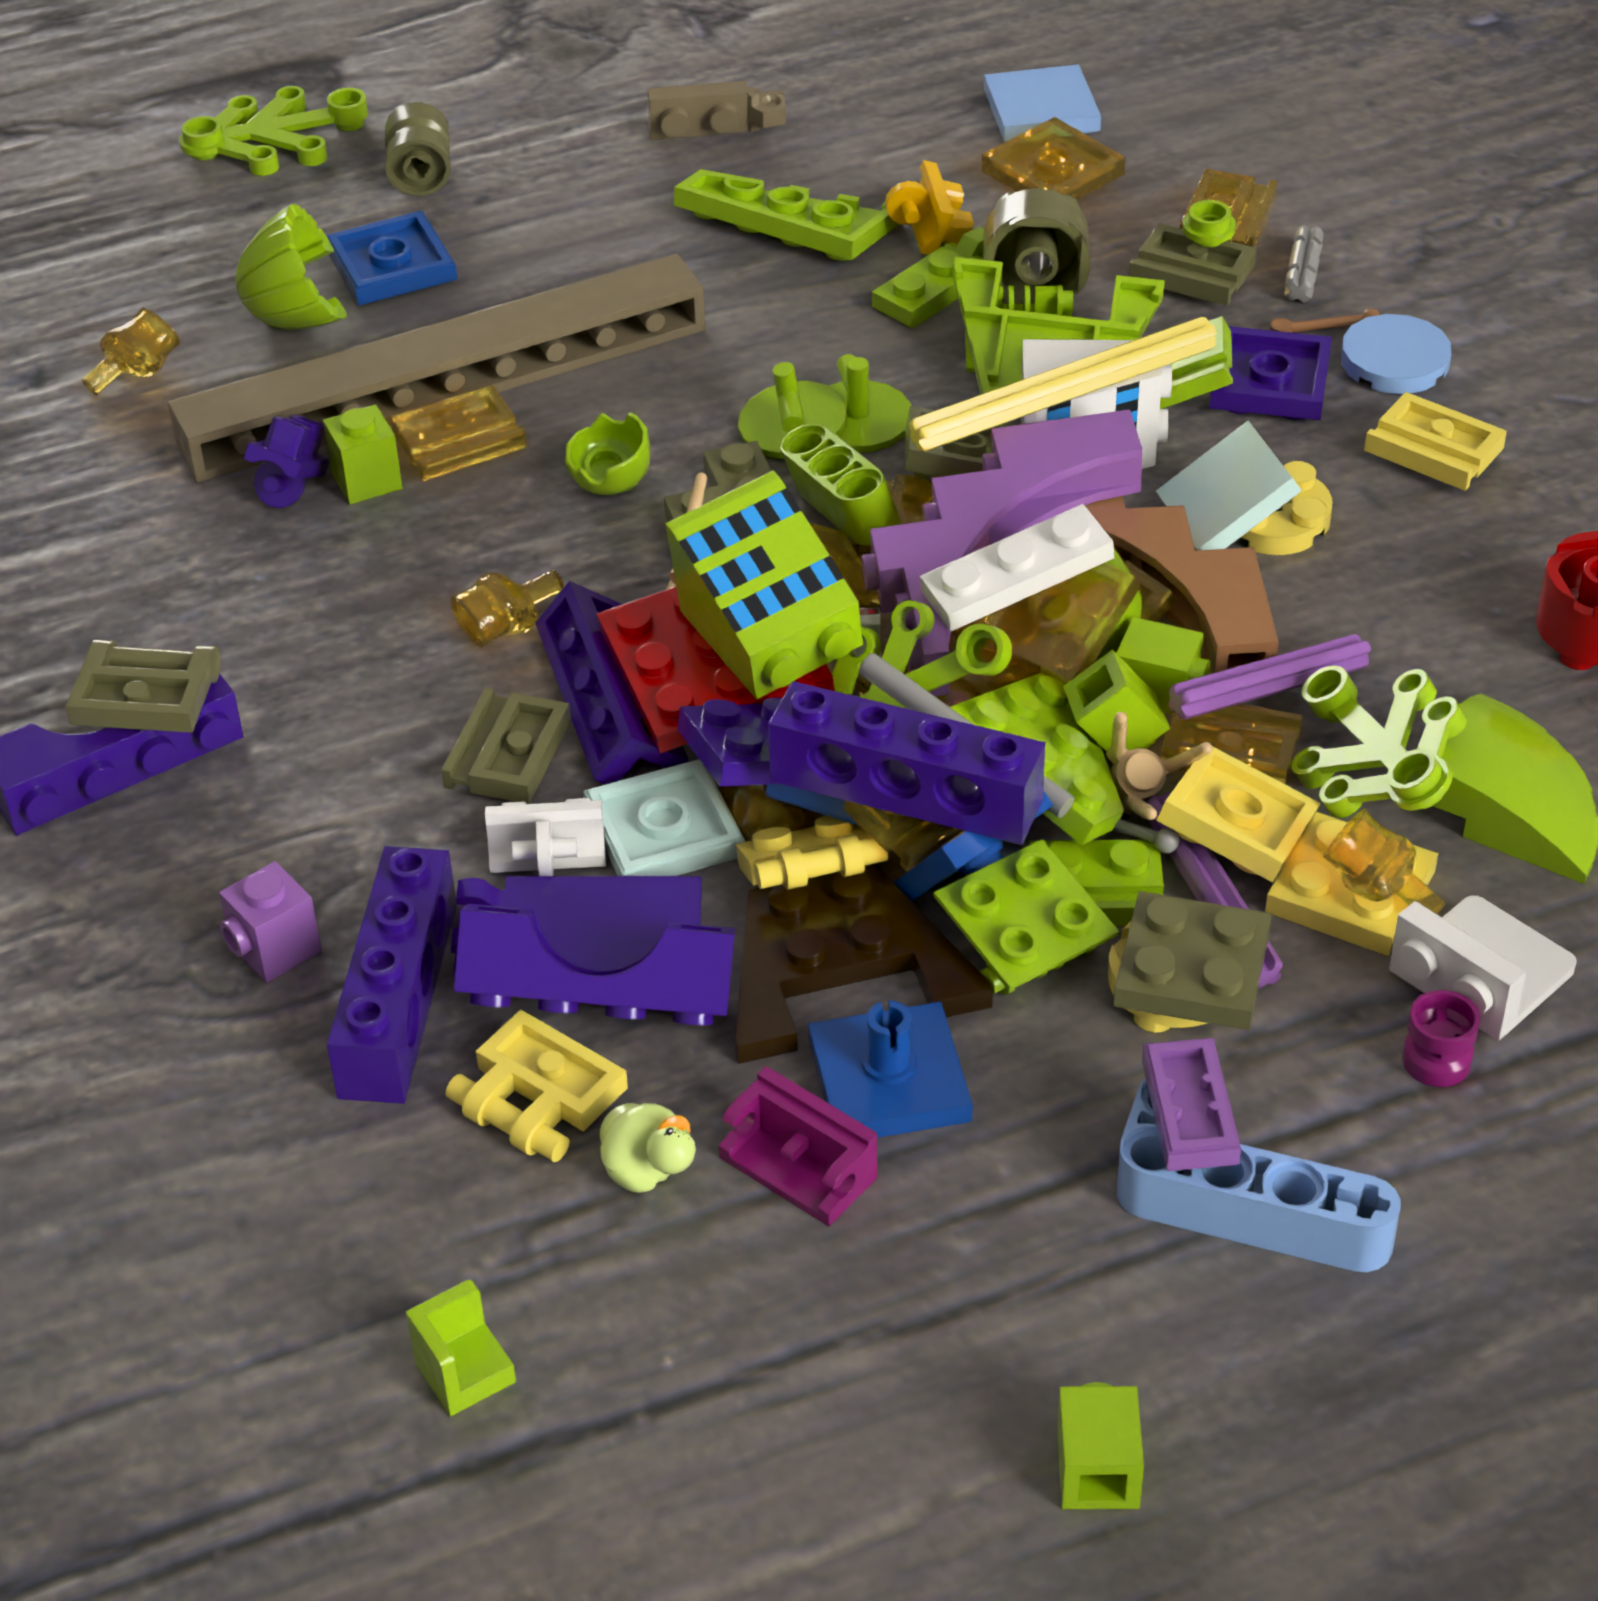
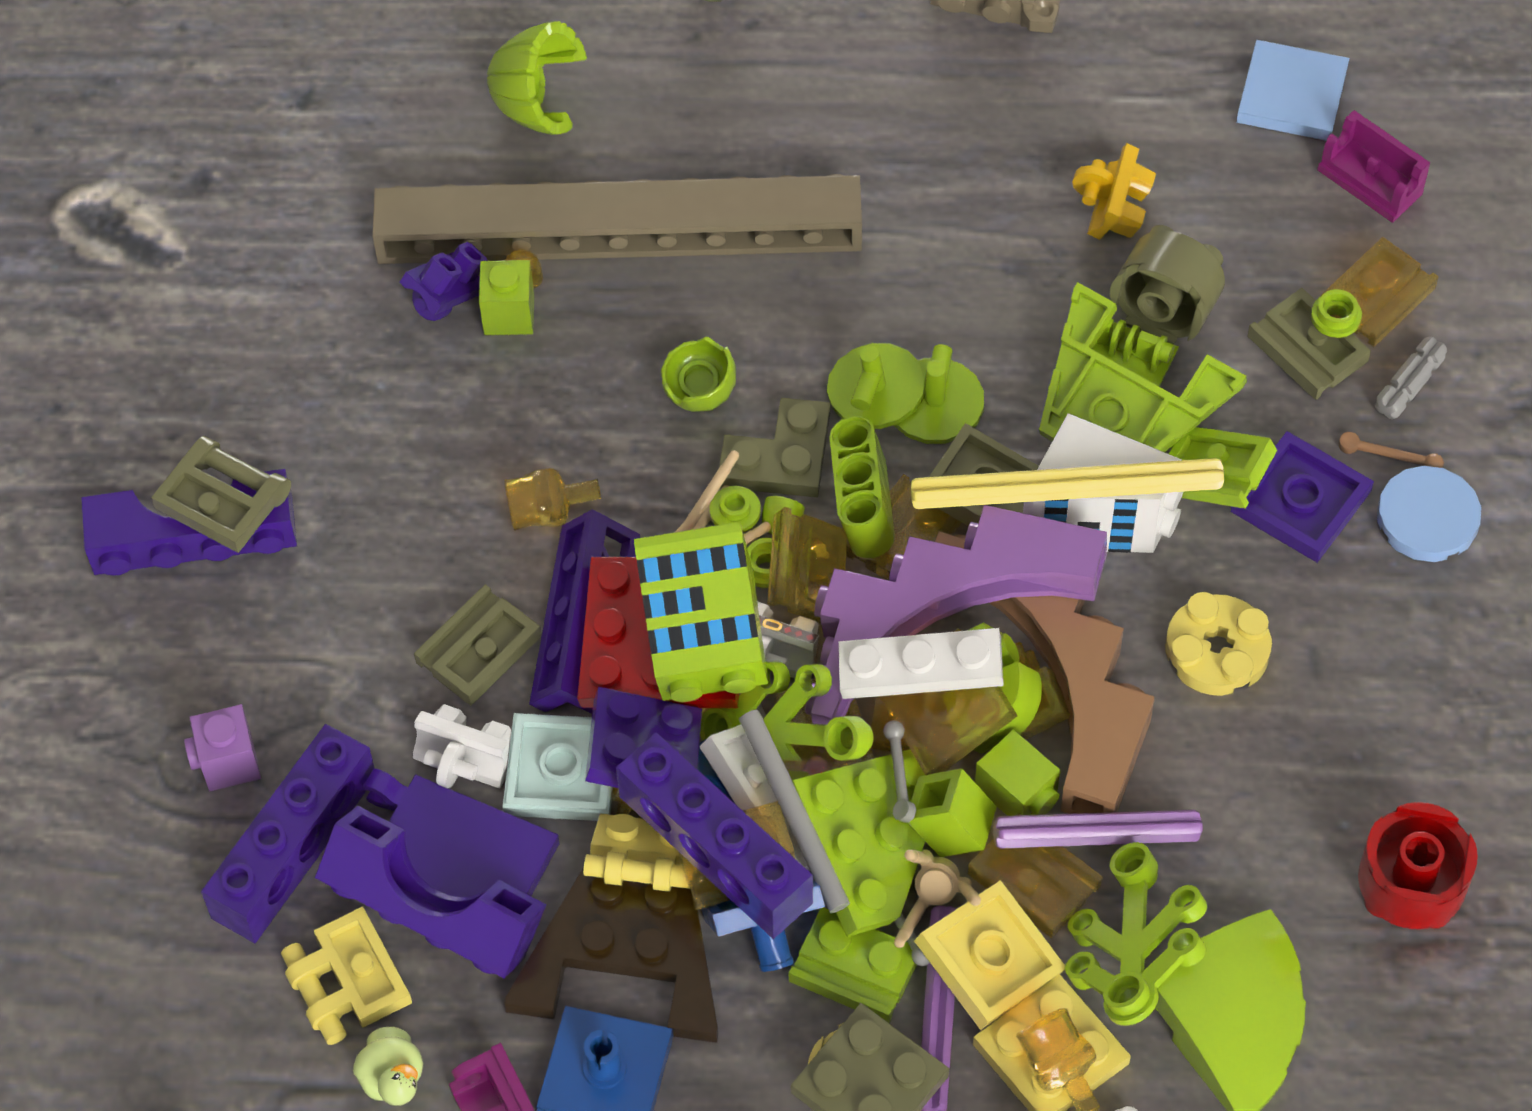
camera: 25 degrees right, 15 degrees up
clear yellow piece [82,307,181,396] -> none
blue plate [327,211,458,306] -> none
clear yellow plate [391,385,527,481] -> none
lime wing [674,169,899,261] -> none
lime hinge [872,227,984,329] -> none
lime hinge [933,839,1120,995] -> none
clear yellow plate [982,117,1126,200] -> none
light aqua tile [1156,421,1302,550] -> none
light yellow plate [1364,392,1507,491] -> none
none -> light grey hinge [883,720,916,823]
none -> magenta hinge [1317,110,1430,223]

